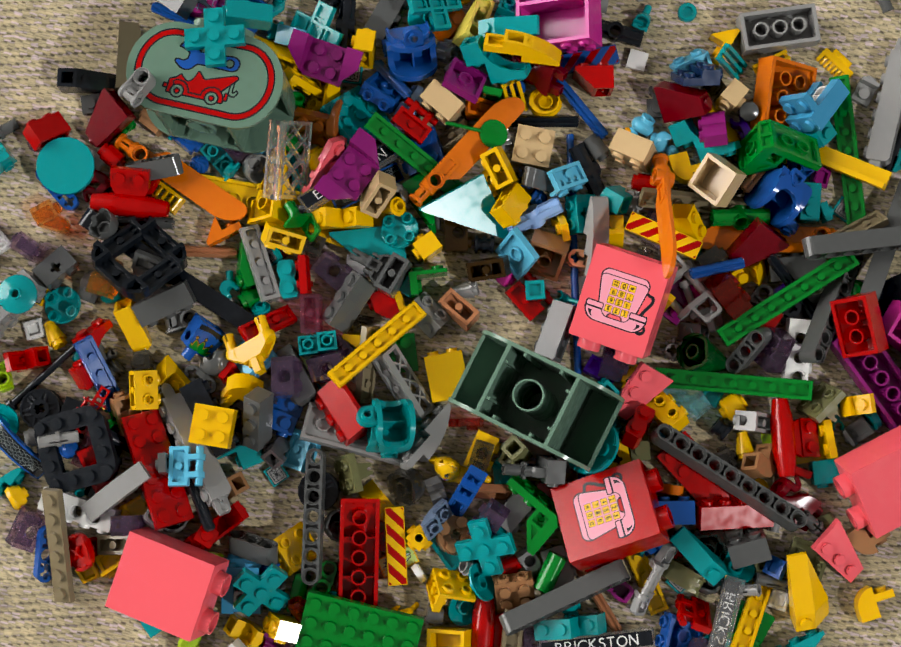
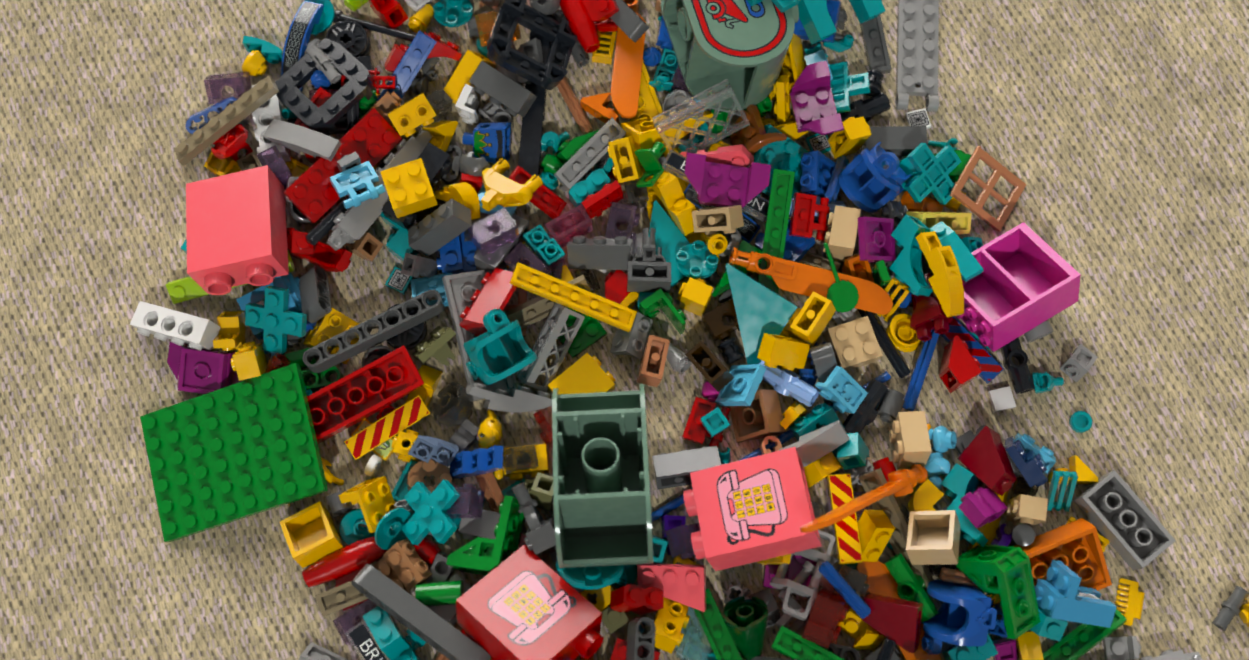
camera: 60 degrees right, 10 degrees down
none -> white bracket [455,84,481,125]

